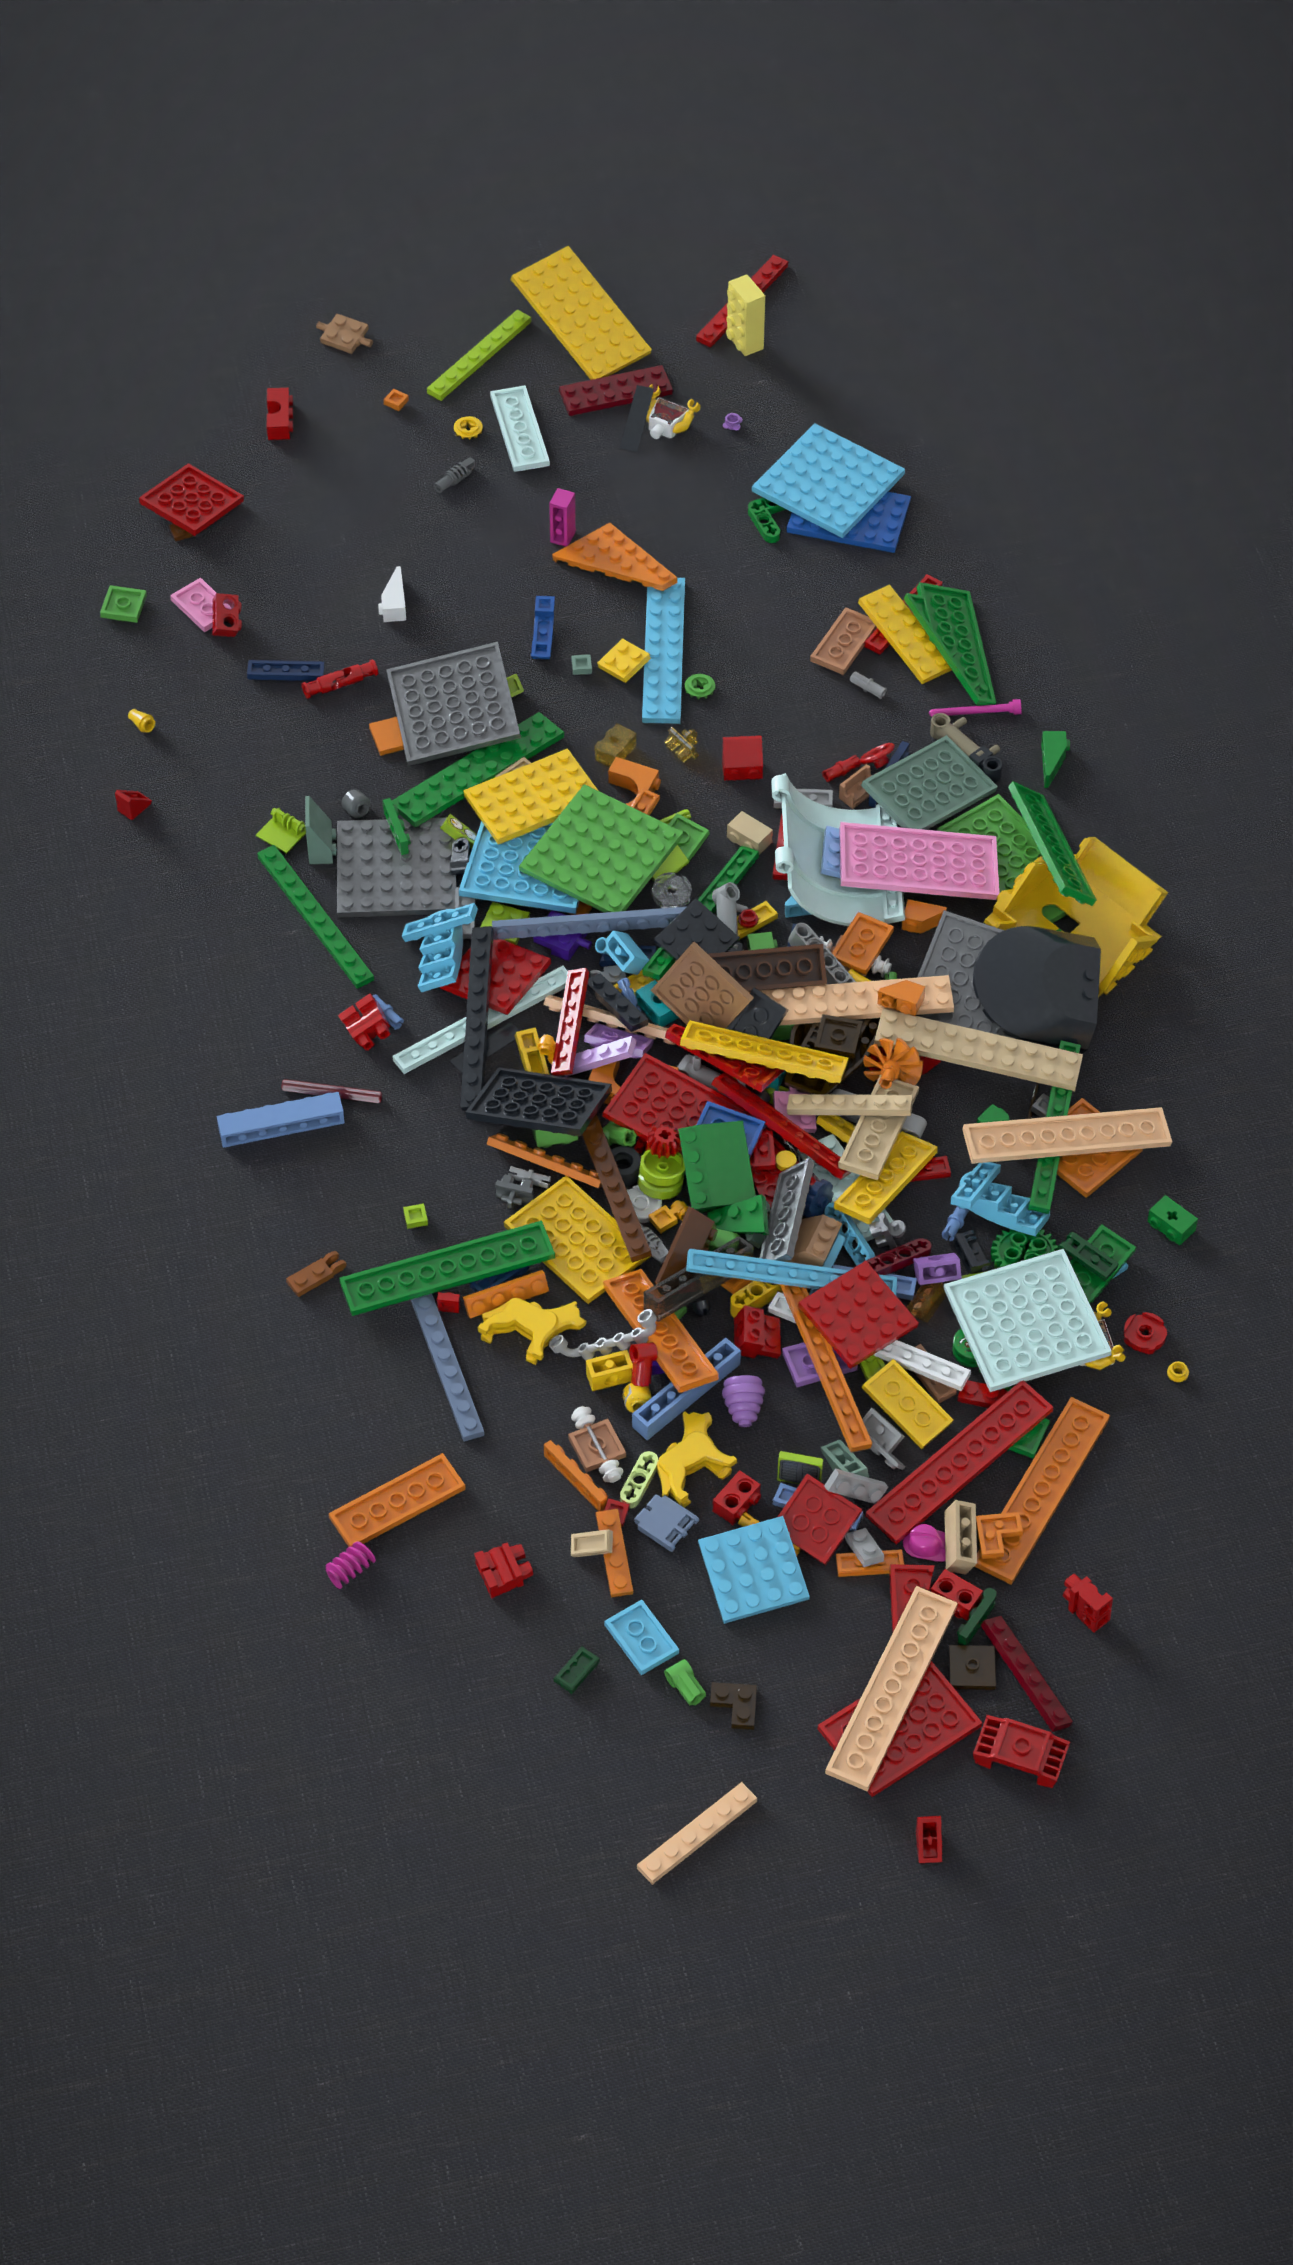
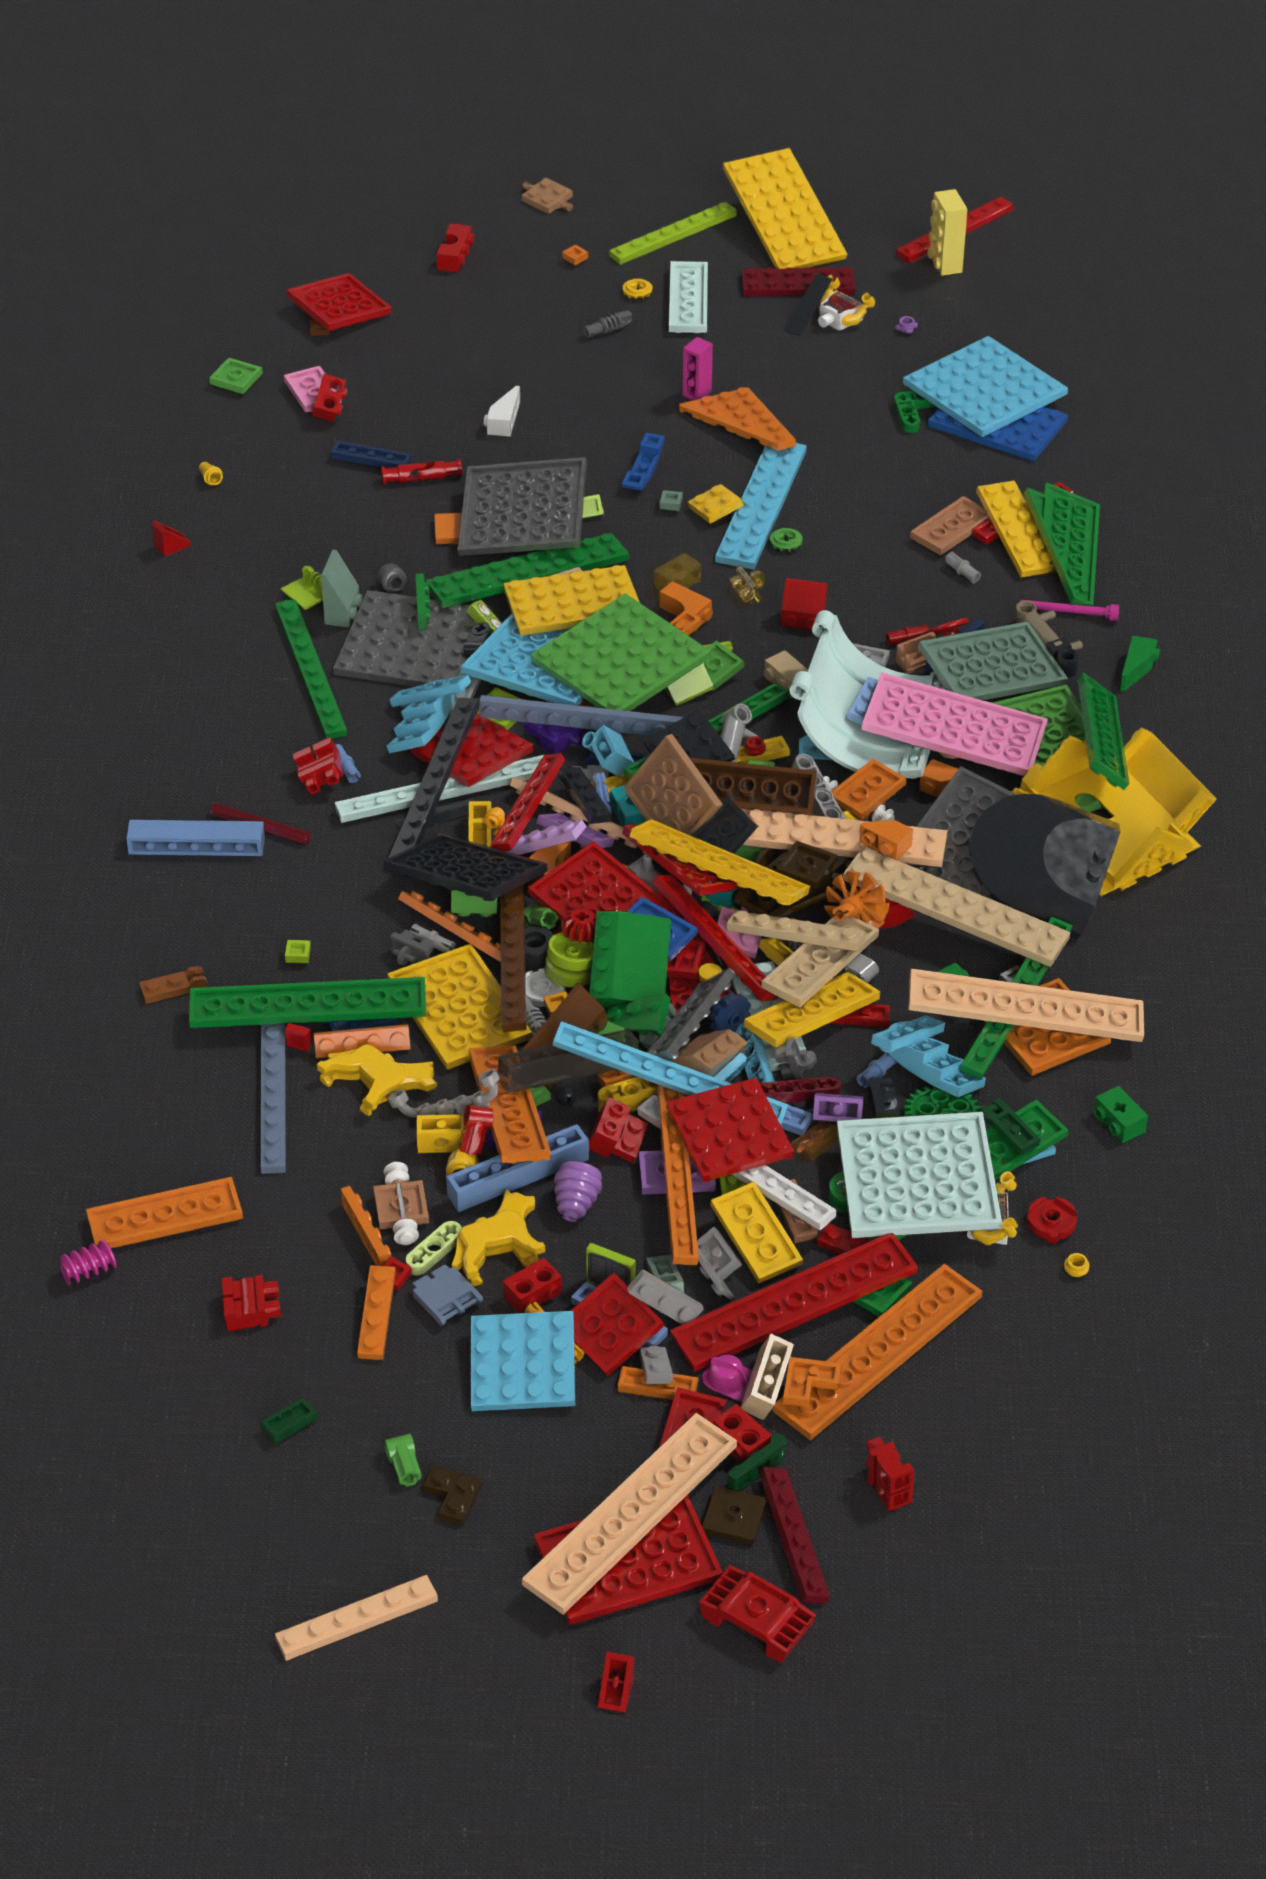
camera: 15 degrees right, 10 degrees down
tan tile [571,1529,613,1557] -> none
medium azure plate [604,1600,679,1675] -> none
clear plate [652,872,692,909] -> none

